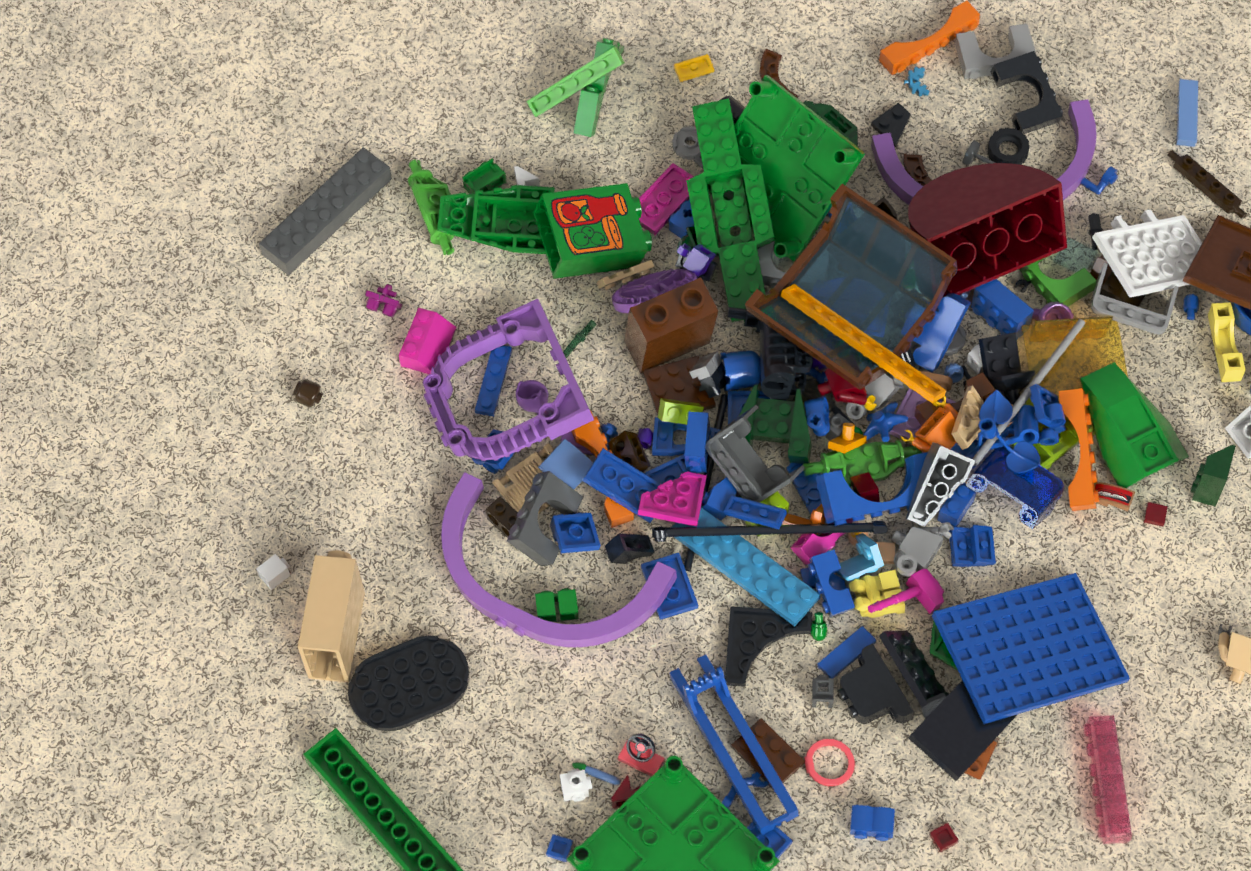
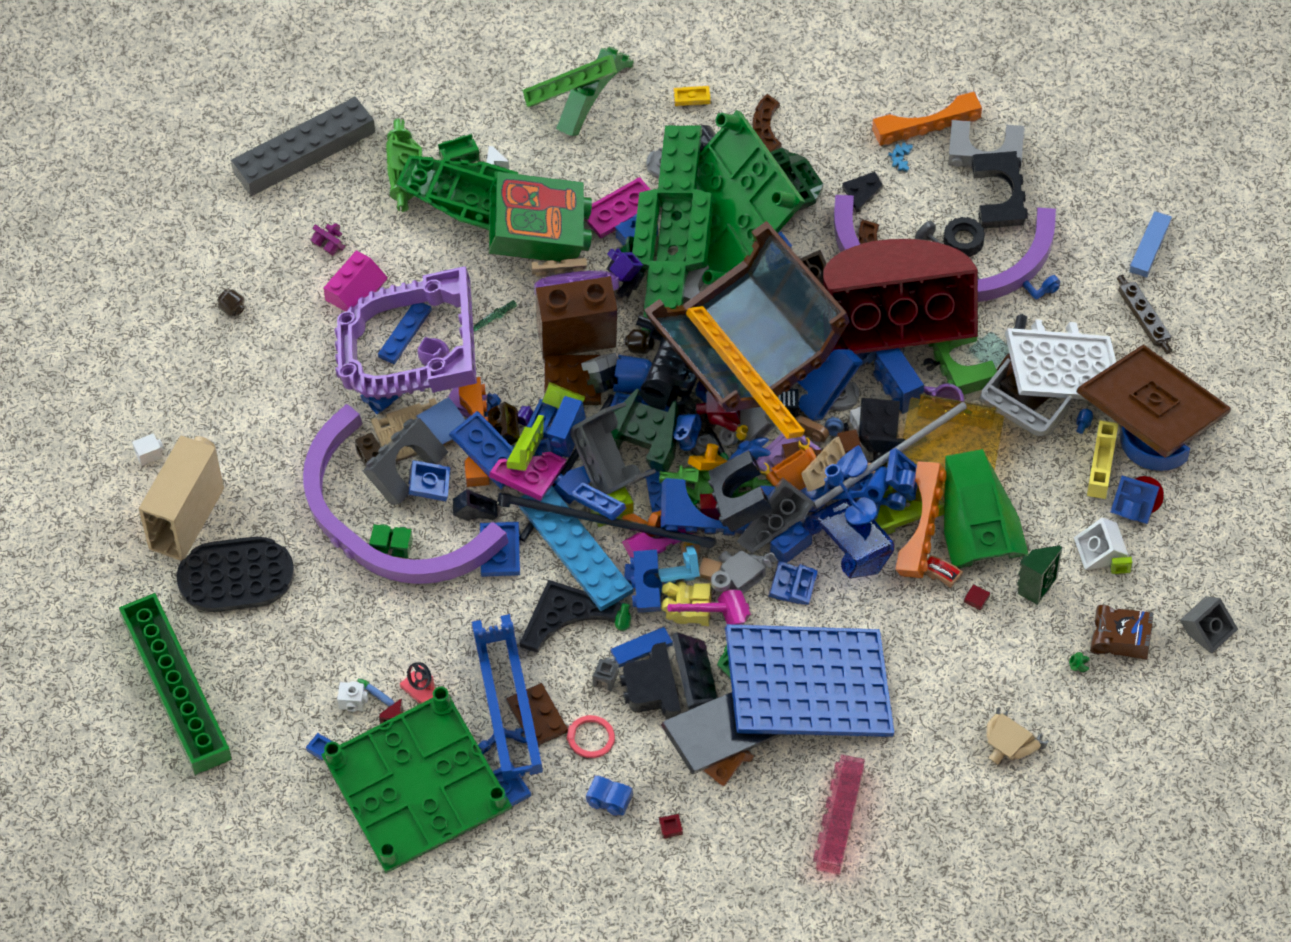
camera: 15 degrees right, 5 degrees down
none -> lime fence [507,415,544,471]
none -> dark brown head [625,329,654,354]
none -> black arch [708,450,773,532]

